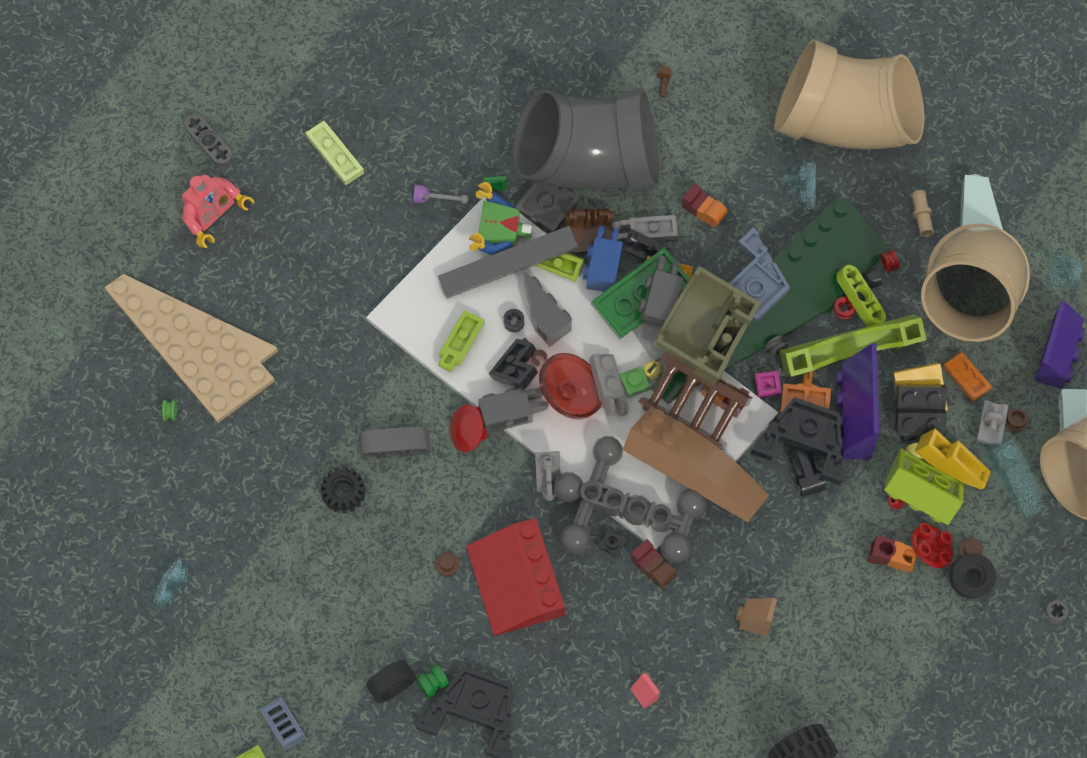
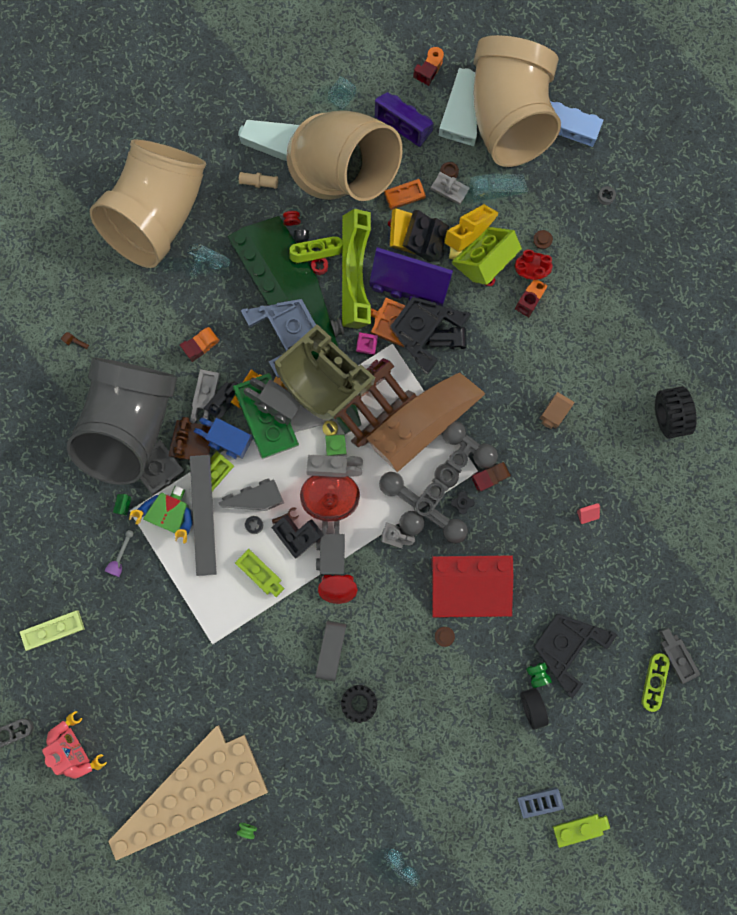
camera: 75 degrees left, 15 degrees up
black tyre [949,553,996,599] -> none

